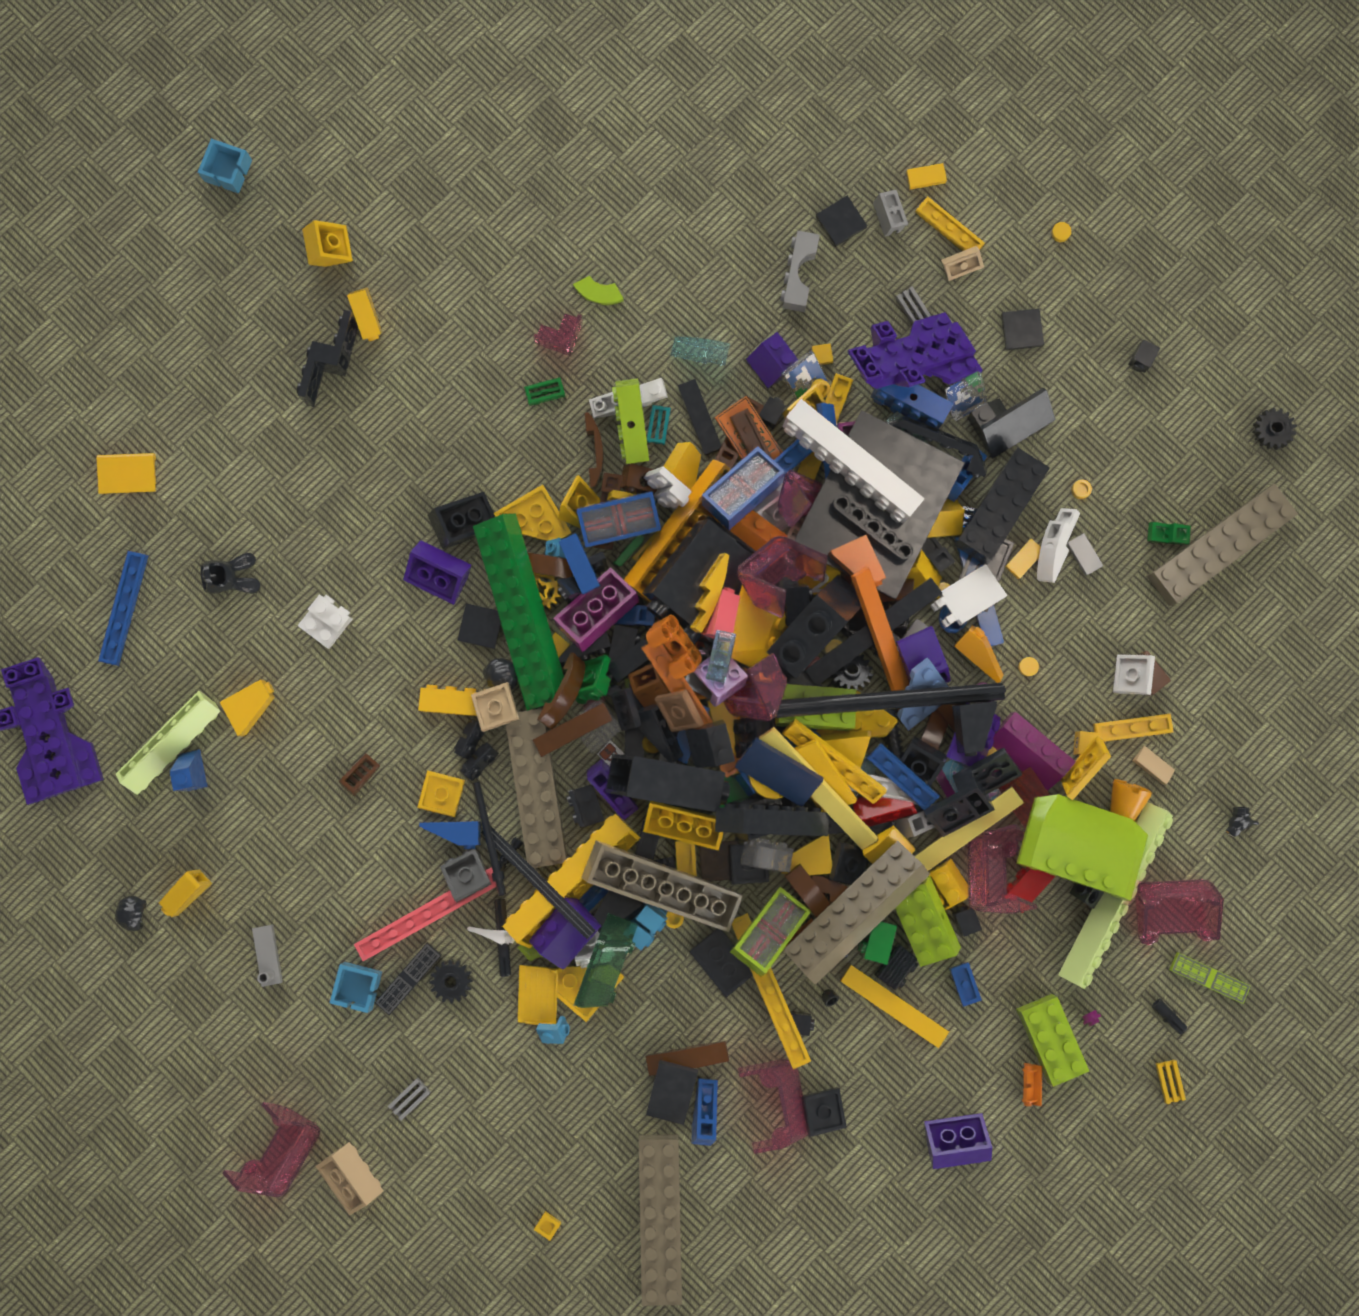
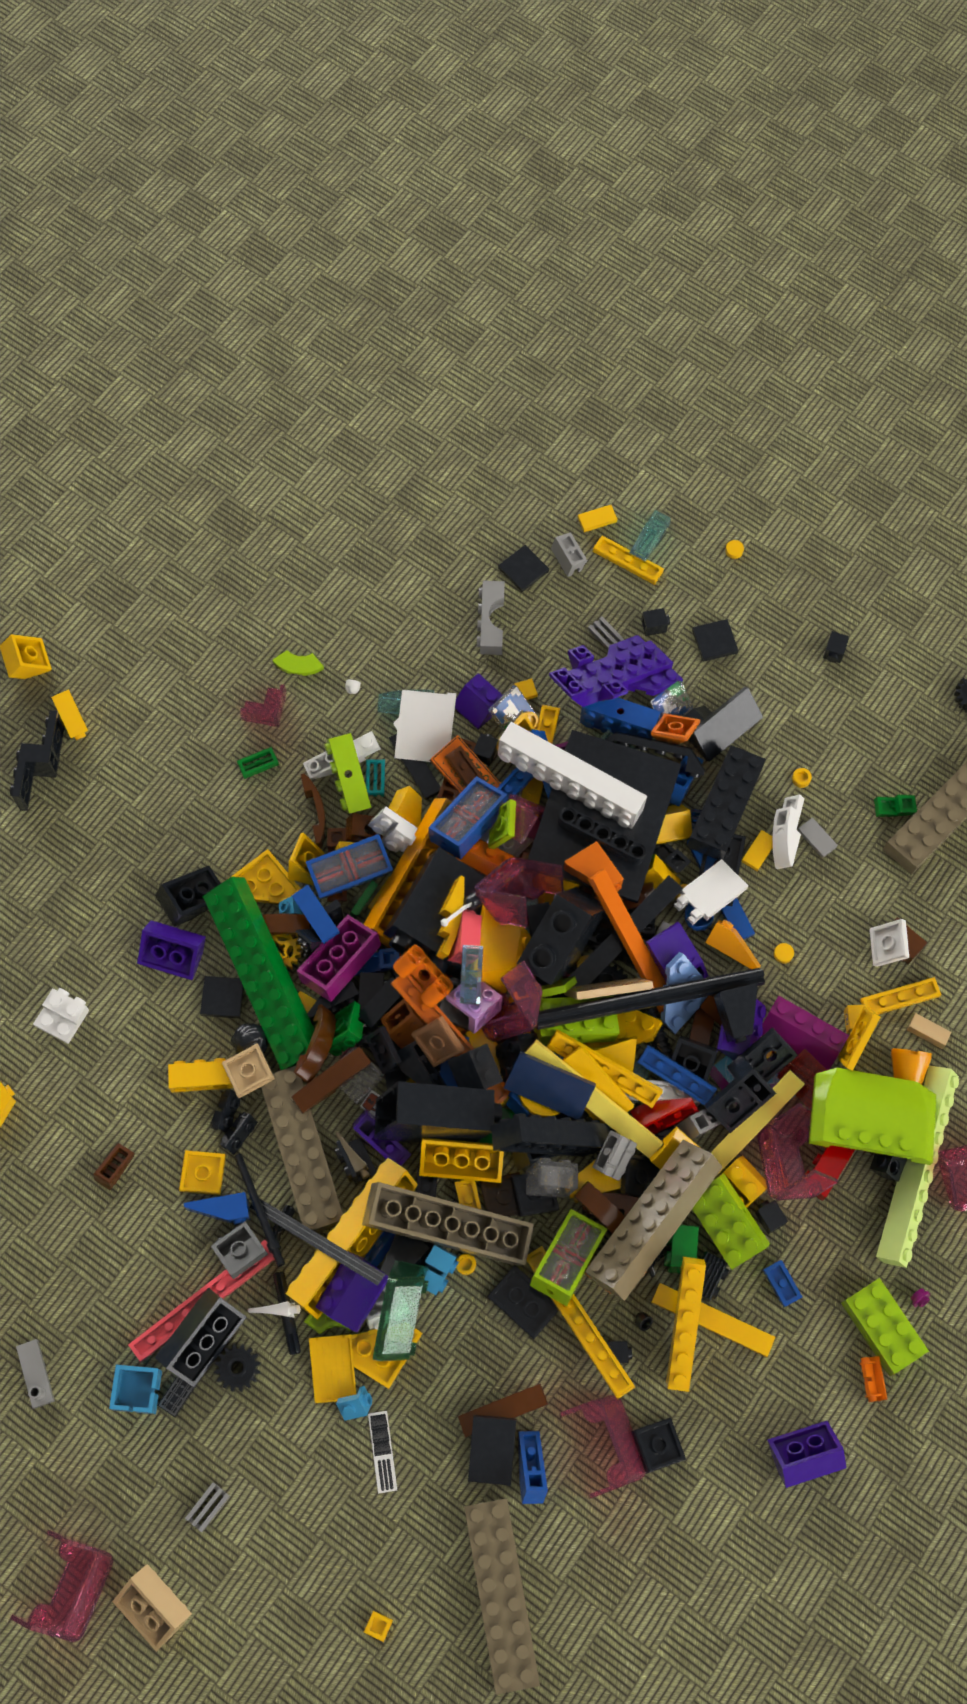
camera: 10 degrees left, 15 degrees down
tan slope [941,246,984,281] -> none
none -> black slope [155,1288,247,1387]
none -> dark tan piece [336,1132,370,1180]
none -> white hinge [345,679,361,694]
none -> sticker [368,1411,397,1494]
none -> white sticker [394,690,456,762]
none -> hinge [441,892,481,927]
none -> lime tile [488,799,516,849]
none -> lime tile [527,976,577,1000]
none -> tan tile [564,977,653,1000]
none -> light grey brick [593,1130,637,1181]
none -> clear light blue slope [629,510,671,561]
none -> black brick [641,608,670,636]
none -> orange slope [651,713,700,744]
none -> yellow brick [666,1257,706,1392]

